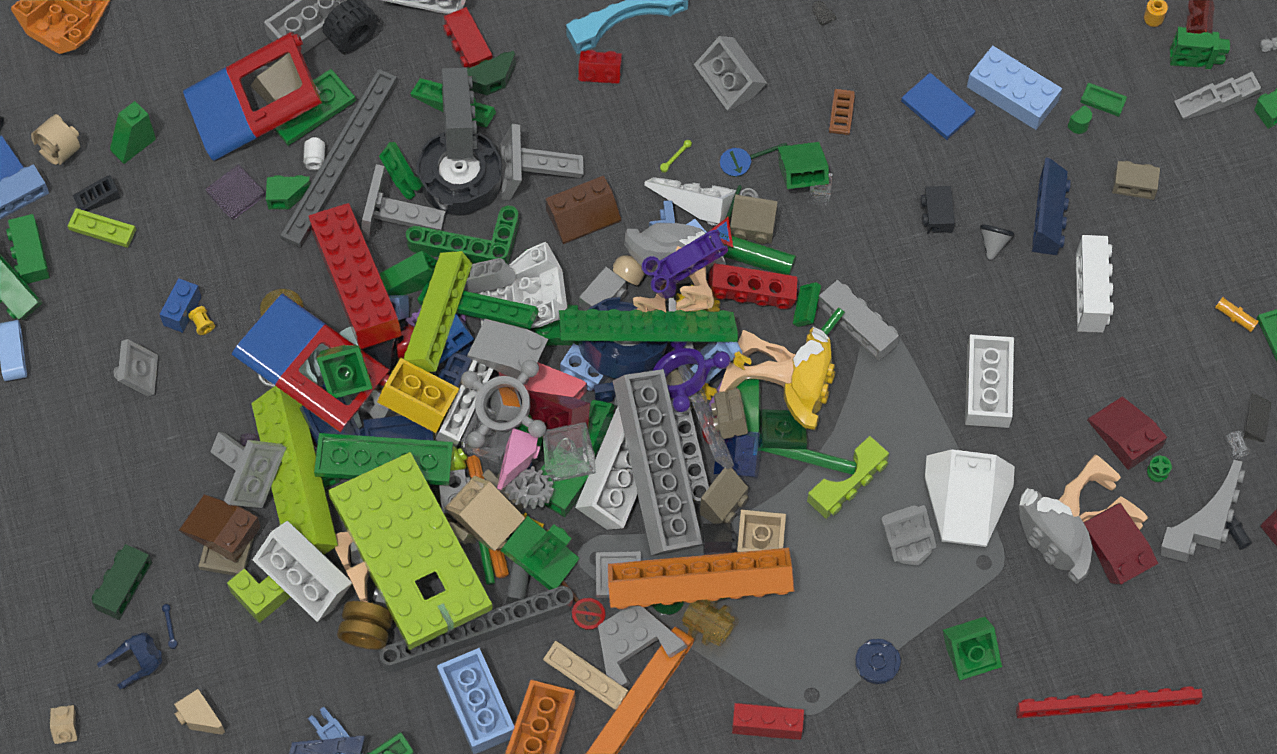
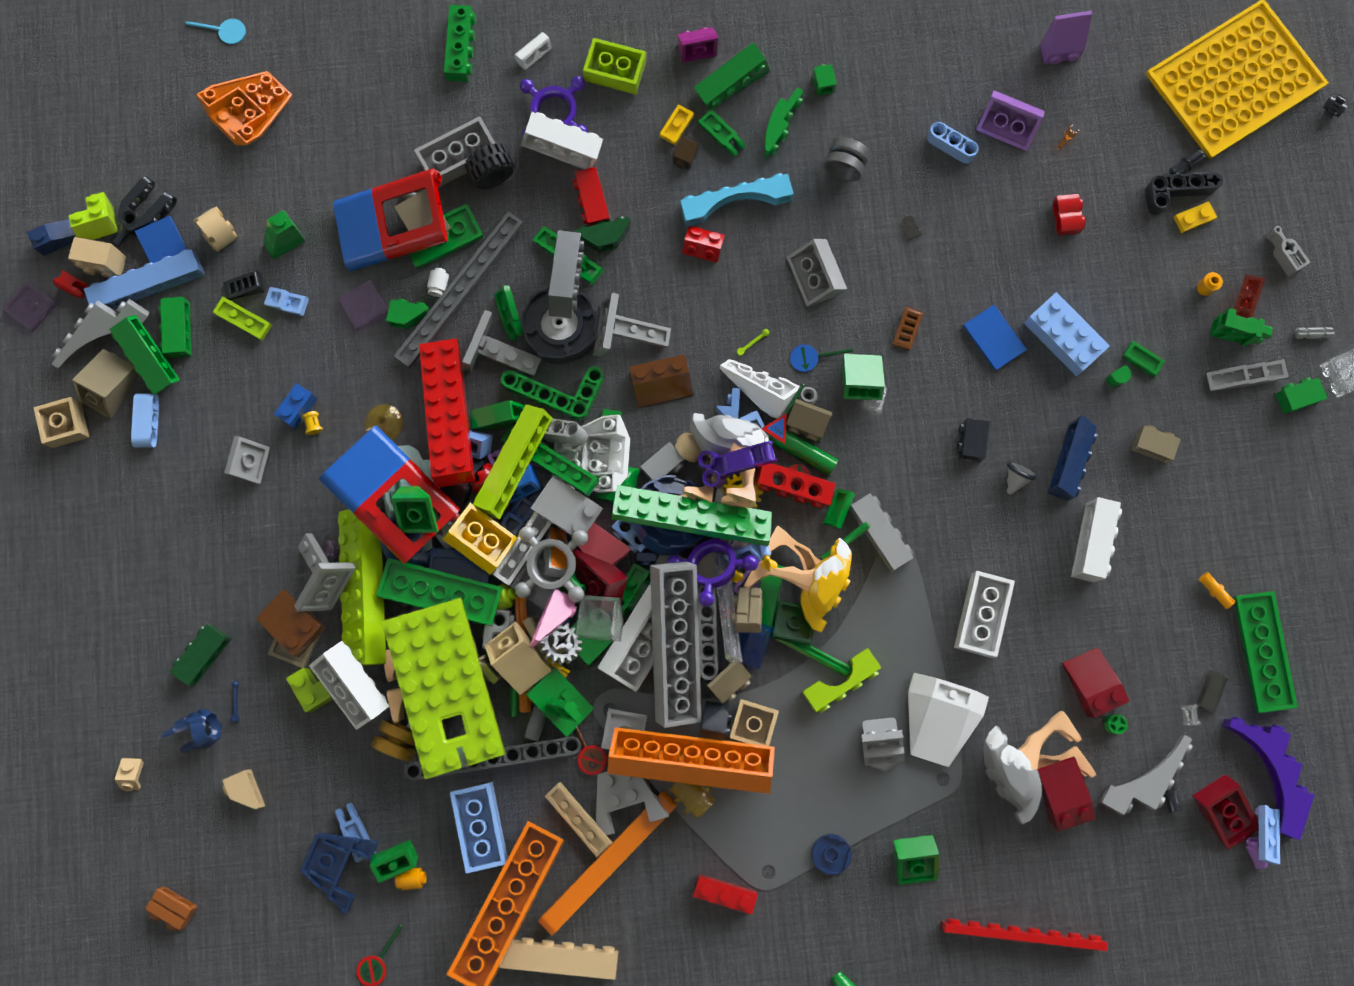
camera: 10 degrees right, 15 degrees up
none -> light blue slope [264,287,309,316]

